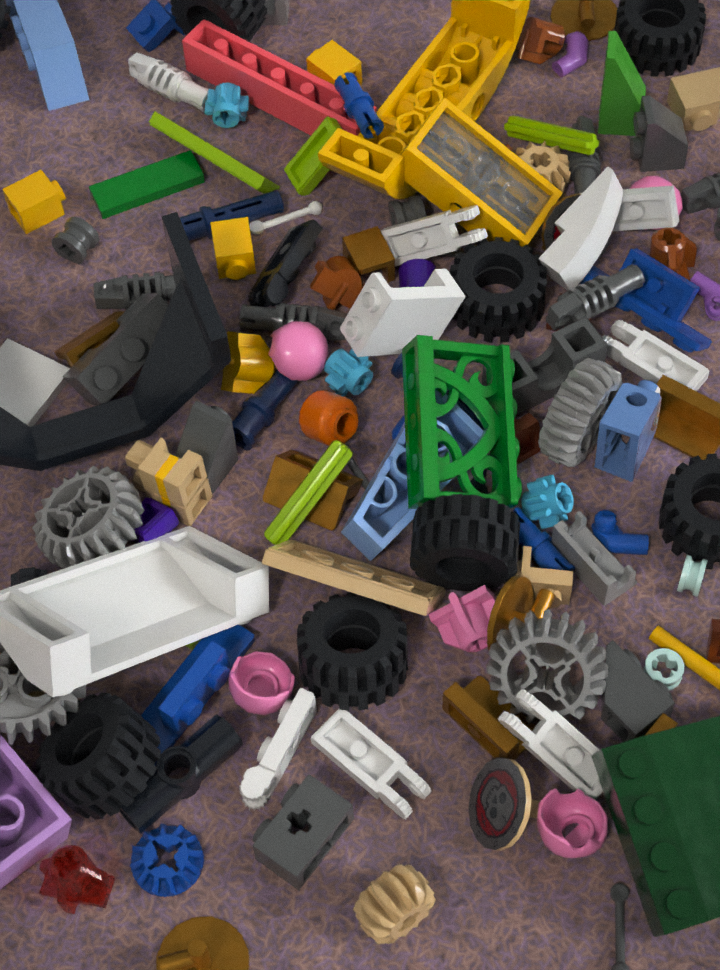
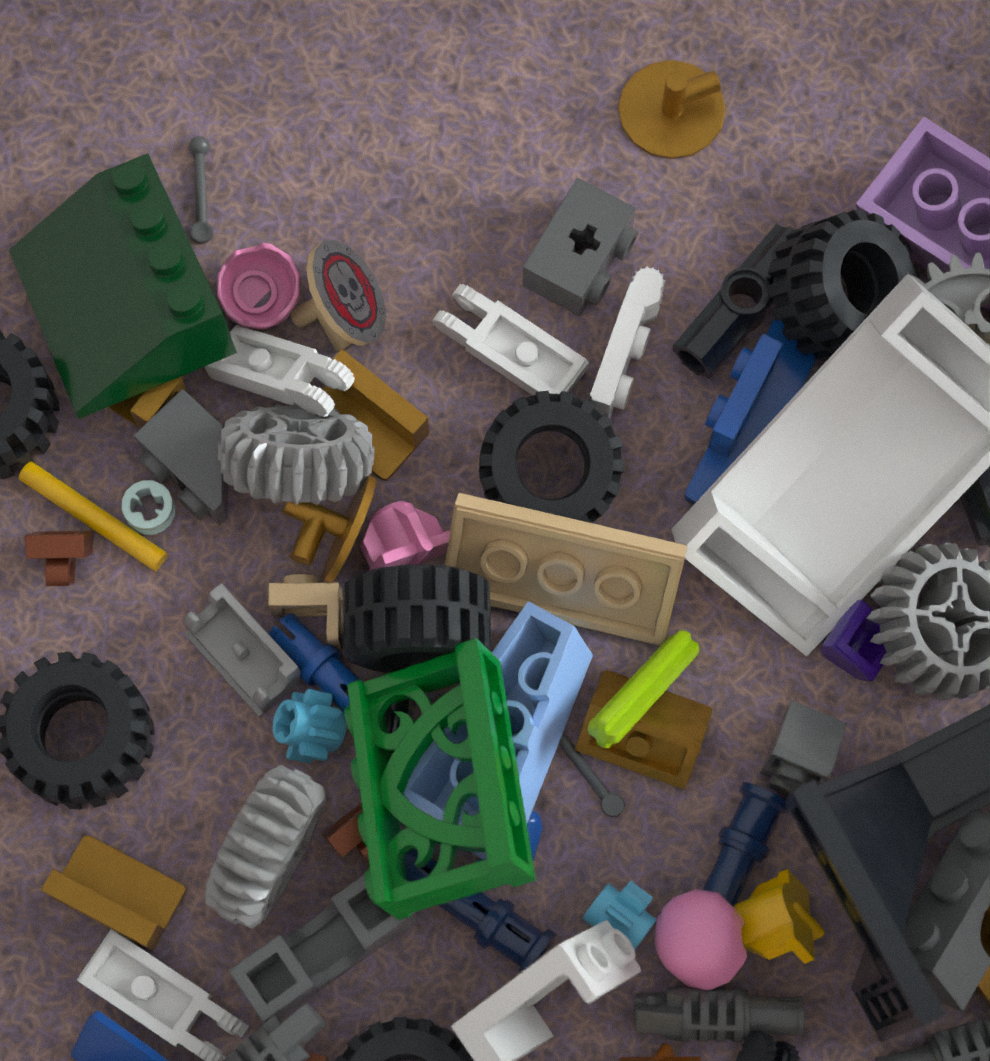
camera: 170 degrees right, 15 degrees up
clear red piece [39,845,115,914] -> none
tan hips [125,438,212,526] -> none
blue gear [130,823,204,897] -> none
bright pink hair [228,651,295,715] -> none
orange head [299,390,359,446] -> none
tan gear [353,864,436,945] -> none
blue arm [591,510,649,555] -> none
medium blue torso [594,380,662,482] -> none
light aqua bush [677,555,708,597] -> none

